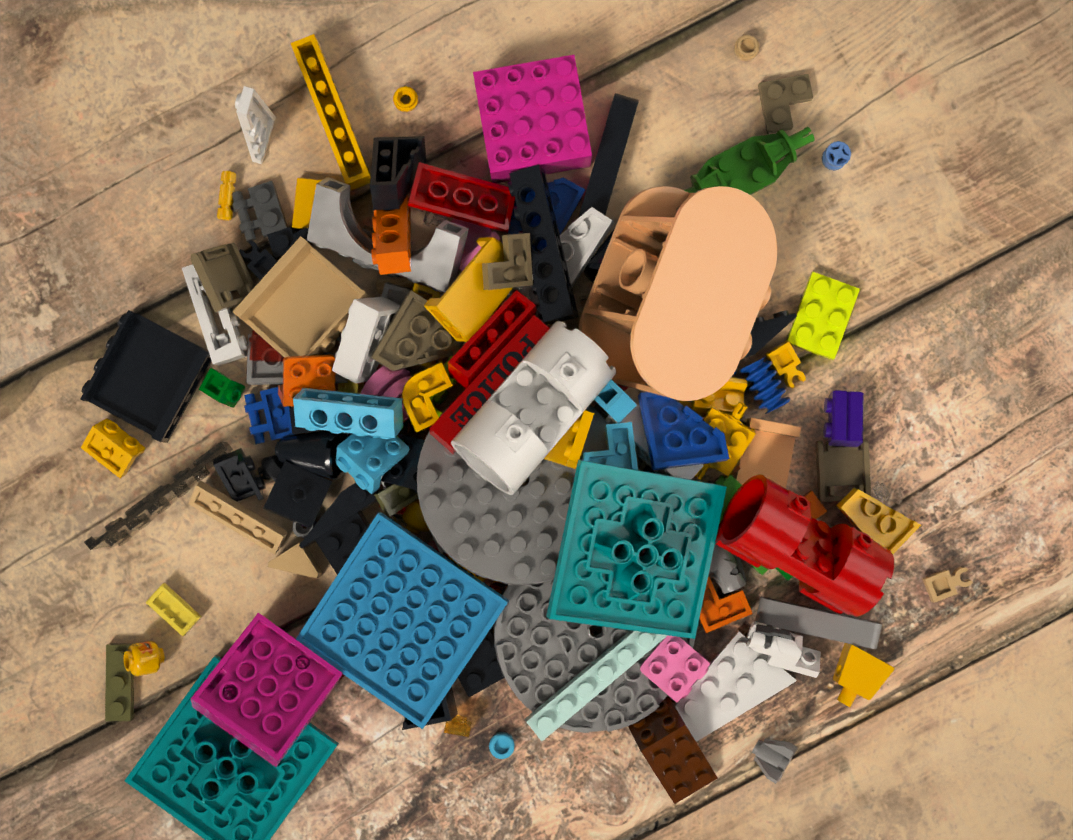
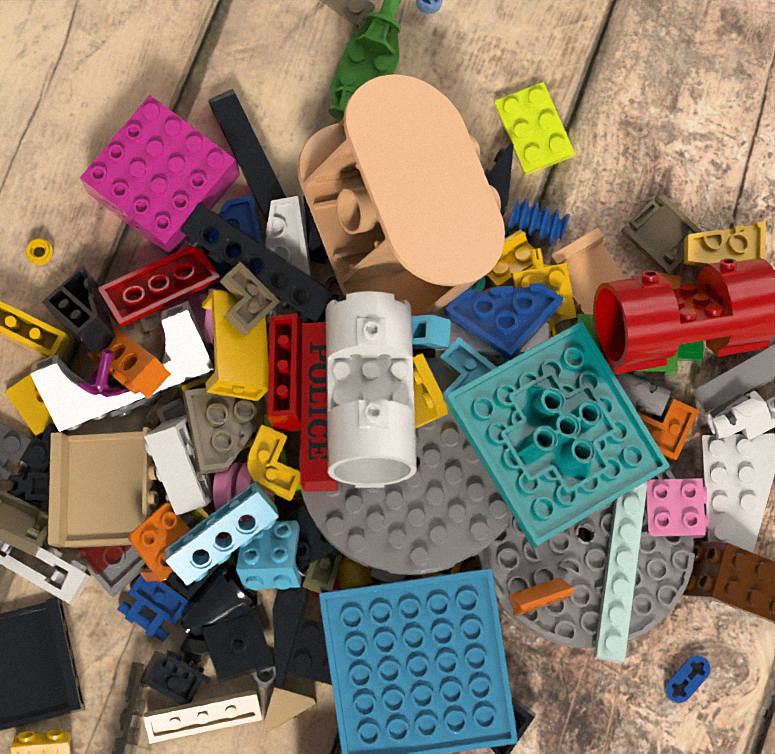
camera: 45 degrees left, 10 degrees down
green bracket [199,368,245,408] -> none
clear yellow plate [444,715,472,737] -> none
black plate [458,630,504,697] -> none
medium azure tile [489,732,515,759] -> none
yellow plate [765,341,806,389] -> none
dark purple brick [823,390,864,447] -> none
none -> magenta plant [77,349,127,397]
none -> orange slope [508,578,574,616]
none -> blue beam [664,656,710,704]

